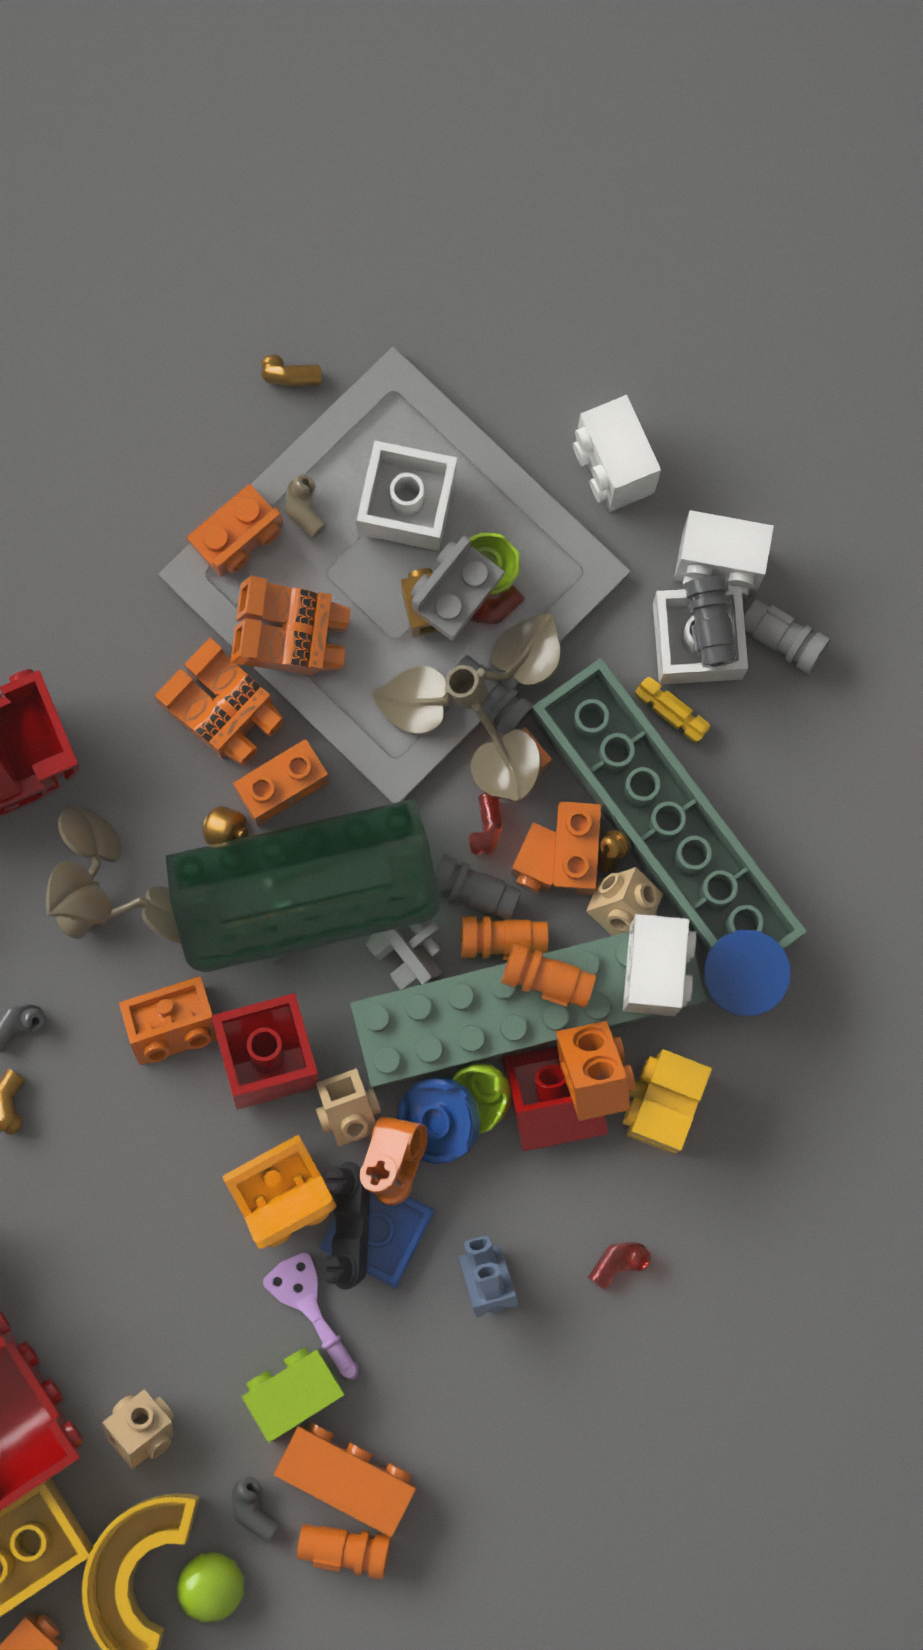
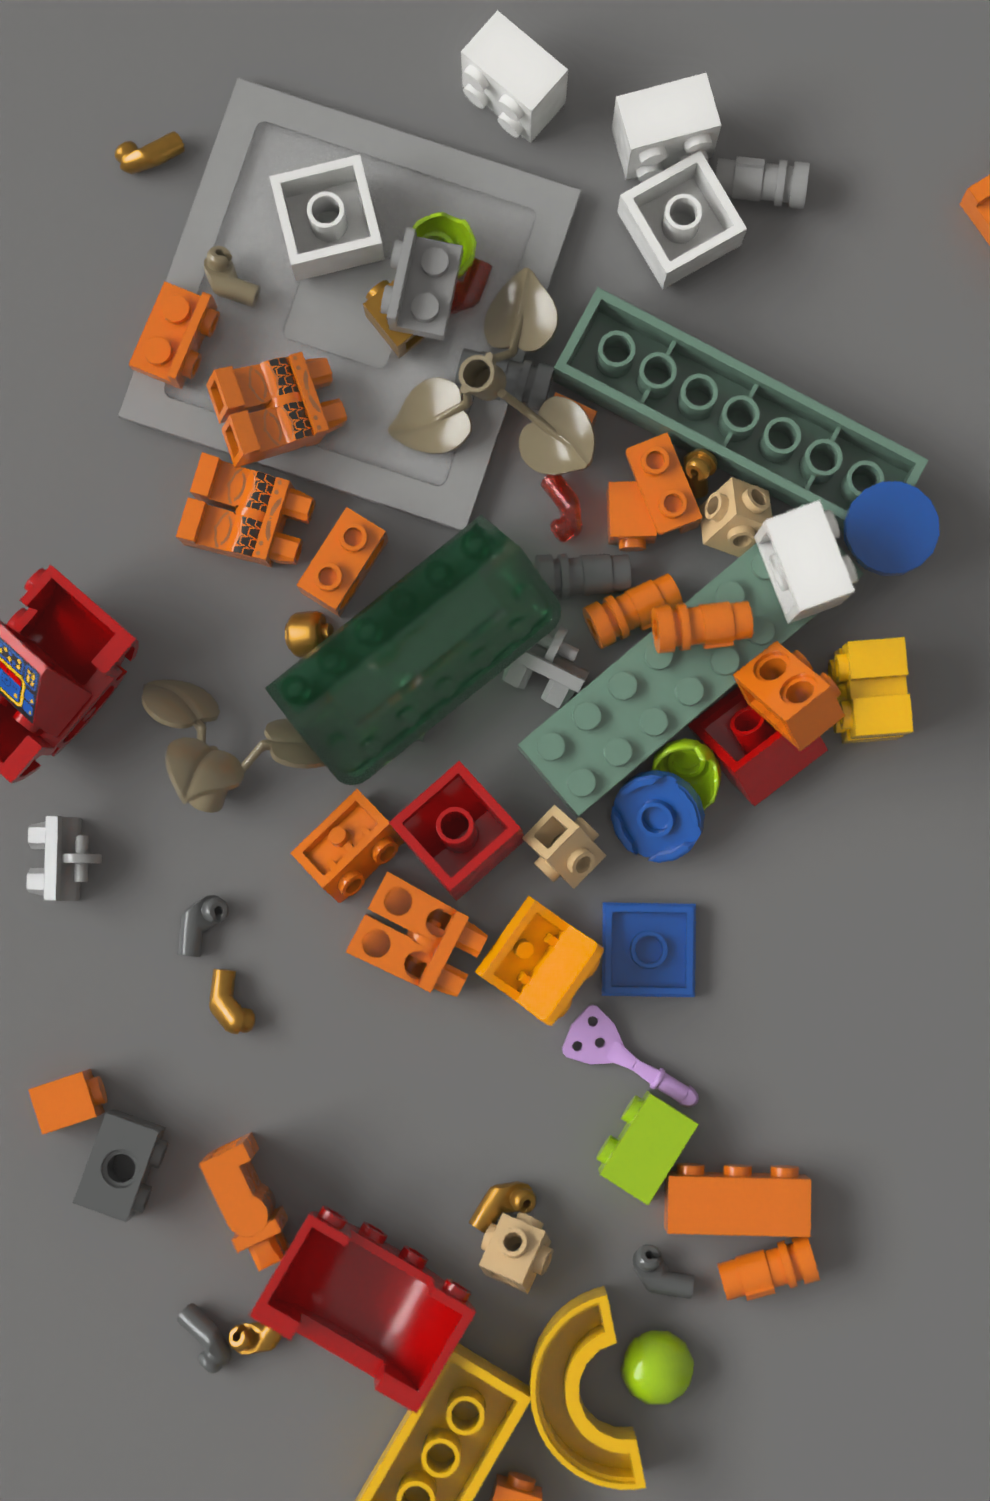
camera: 20 degrees left, 5 degrees up
black piece [323,1162,369,1290] -> none
orange piece [360,1116,428,1205] -> none
sand blue hips [458,1235,518,1317] -> none
clear red arm [588,1242,651,1289] -> none
yellow axle [634,677,710,743] -> none
dark grey axle [685,575,736,668] -> none
none -> orange hips [346,871,488,997]
none -> pearl gold arm [469,1181,536,1233]

